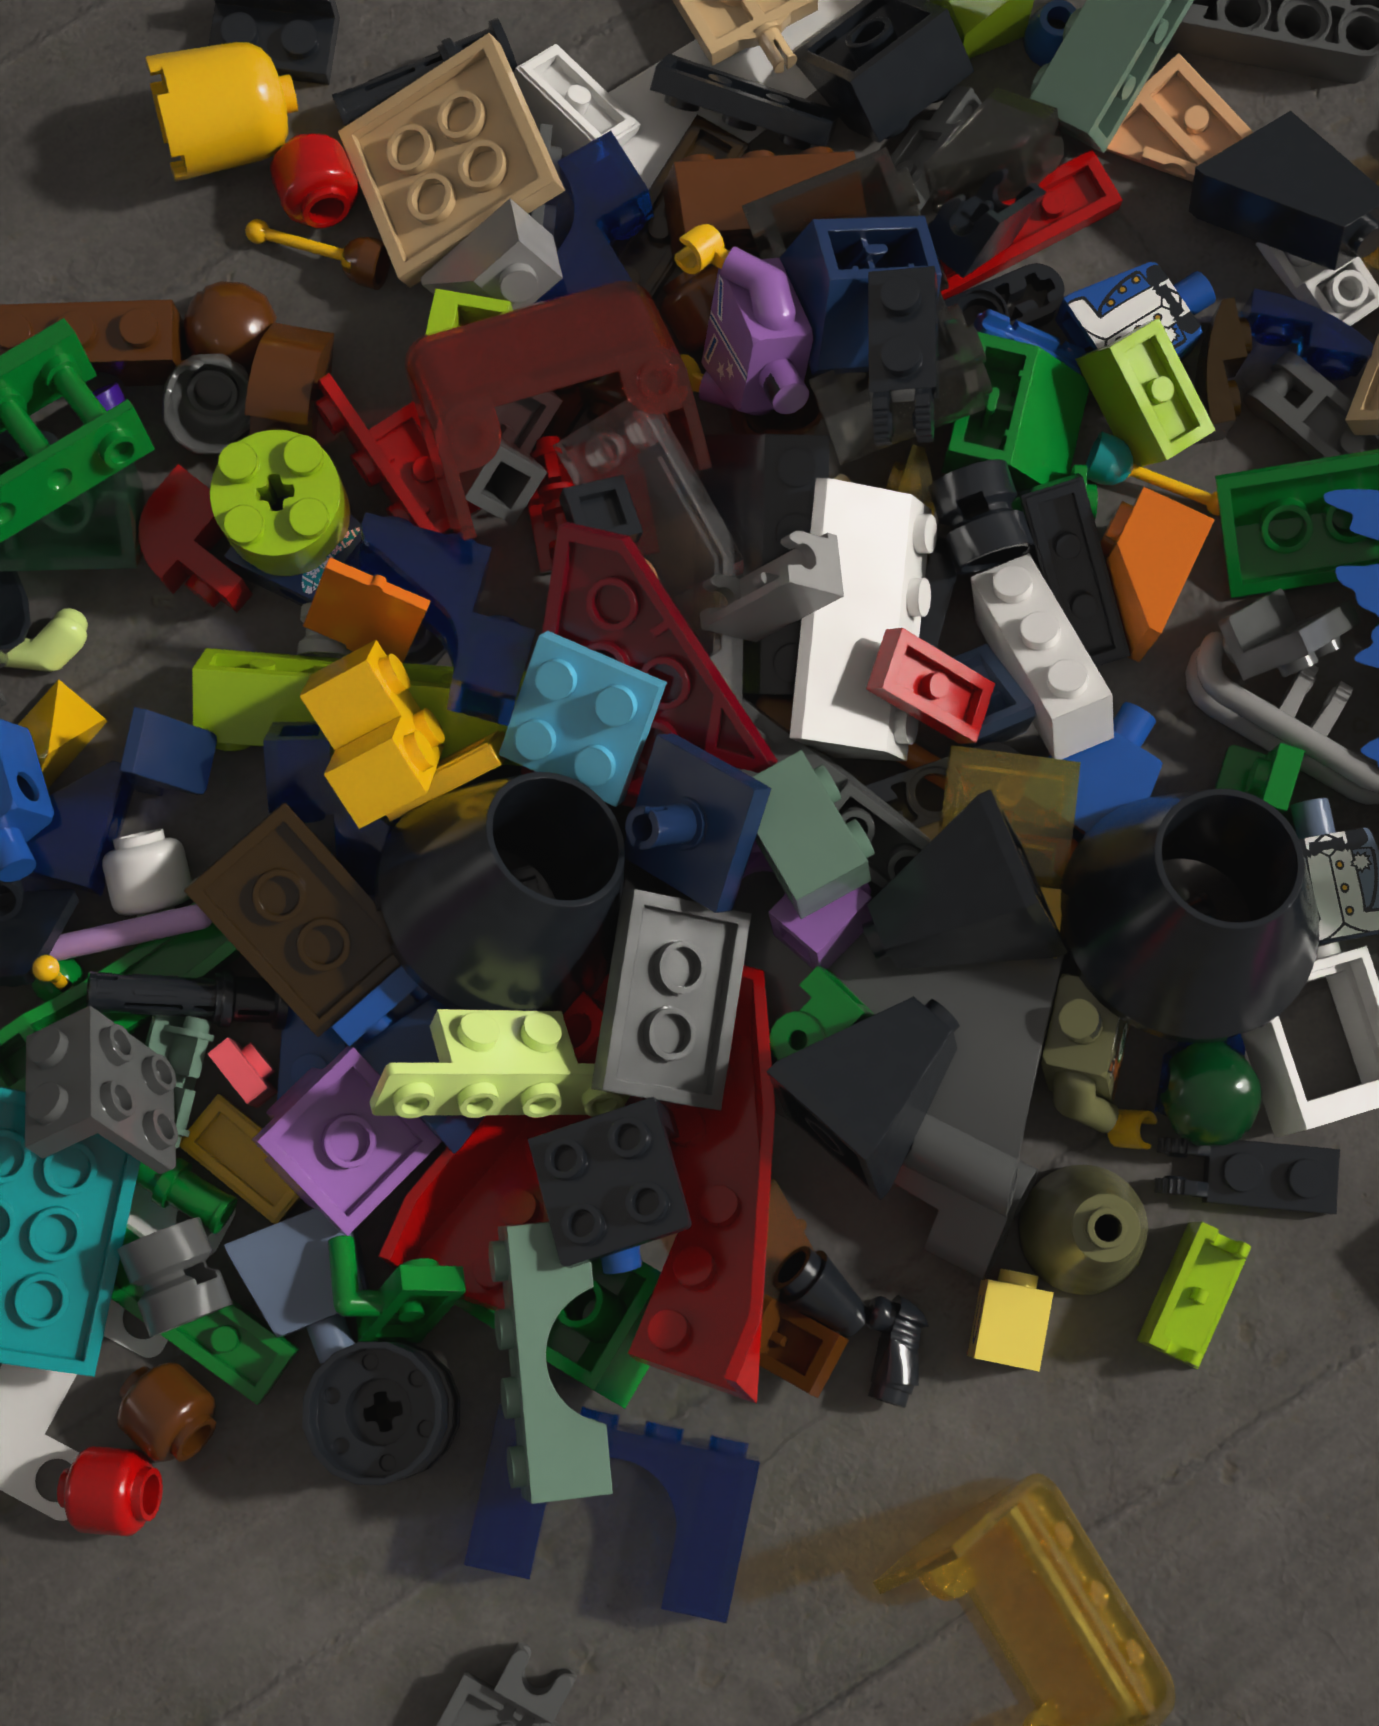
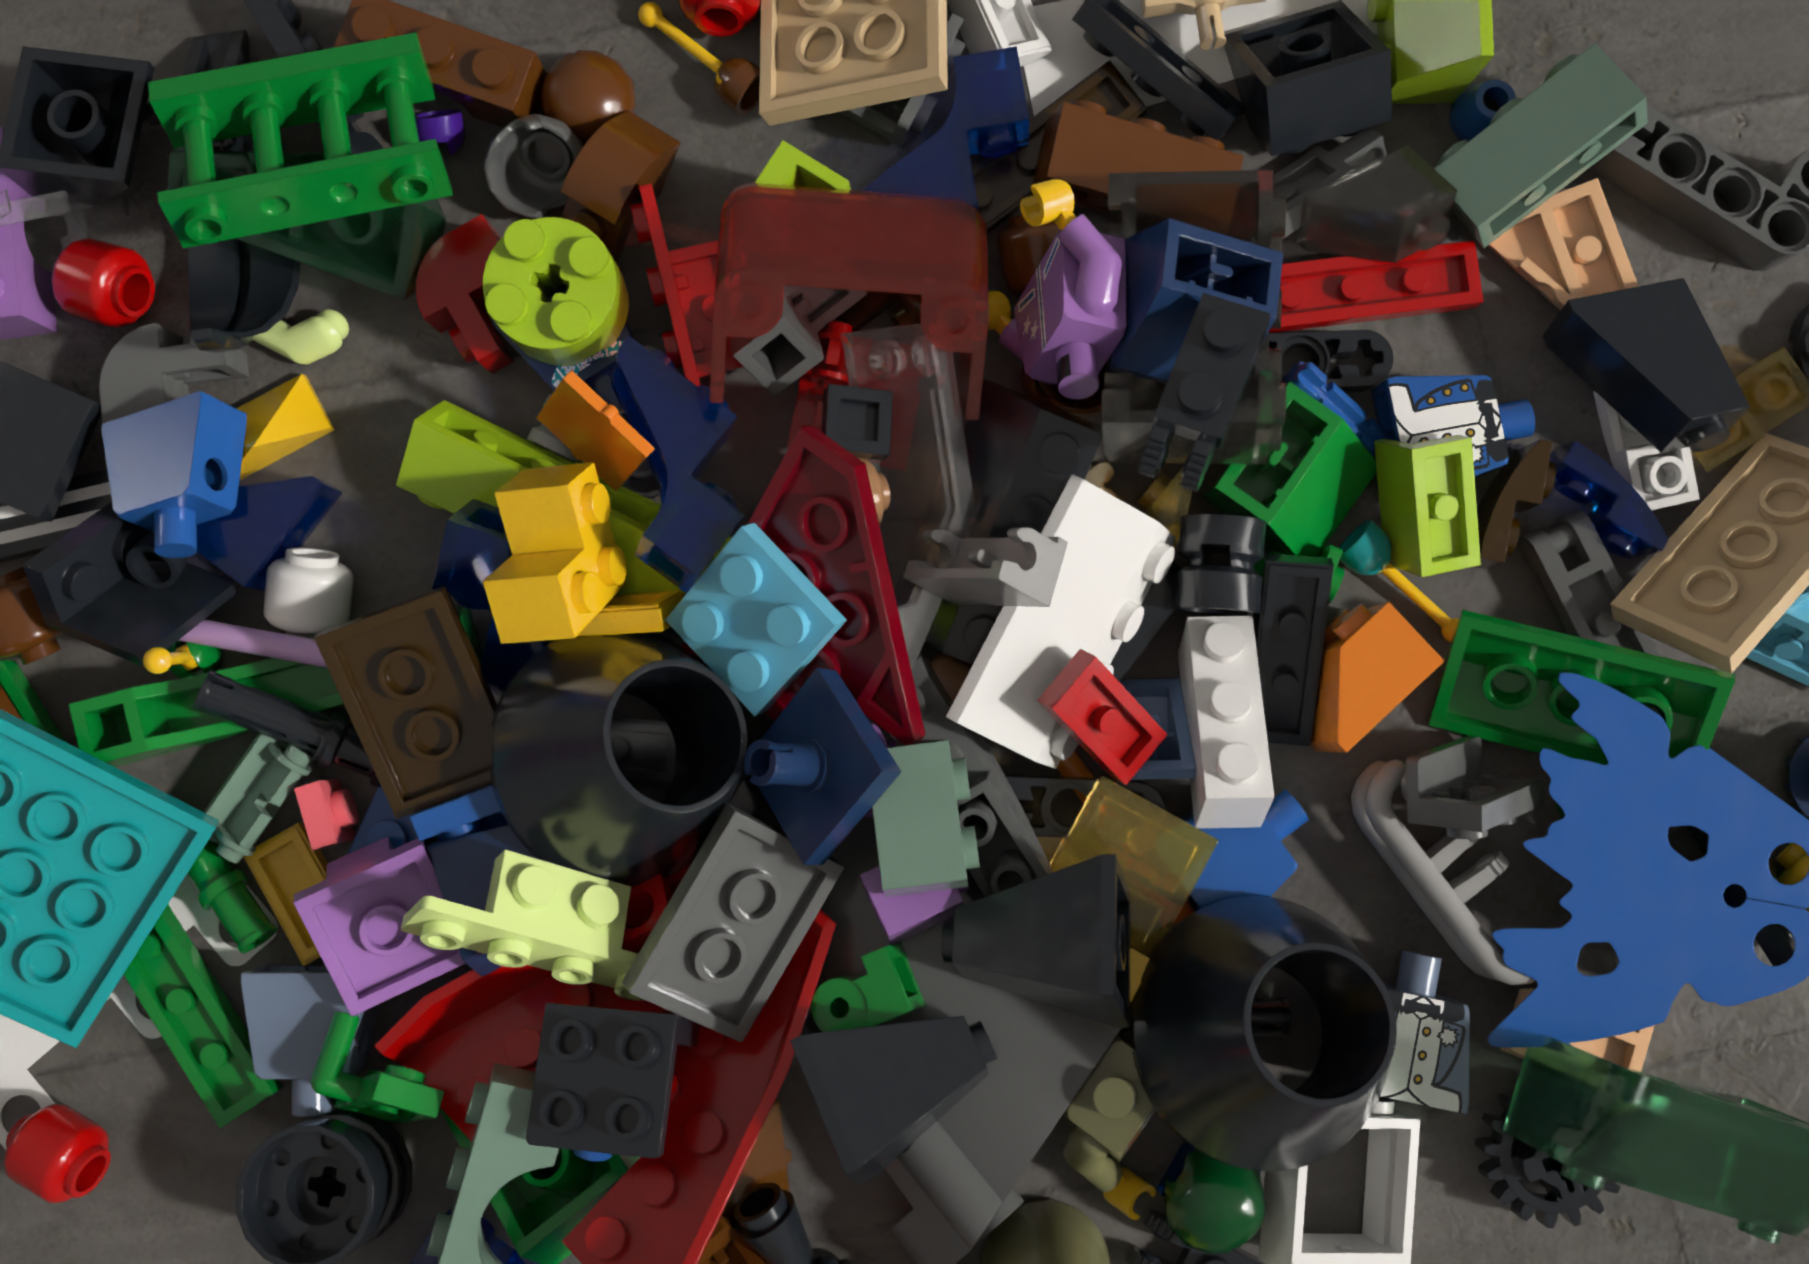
camera: 25 degrees right, 5 degrees up
dark grey bracket [25,1006,178,1174] -> none
dark grey wheel [117,1217,232,1337] -> none
reddish brown head [117,1363,216,1462] -> none
dark blue slope [120,707,217,796] -> none
light grey slope [421,199,563,318] -> none
black hinge [927,168,1046,278] -> none
green bracket [1214,742,1305,814] -> none

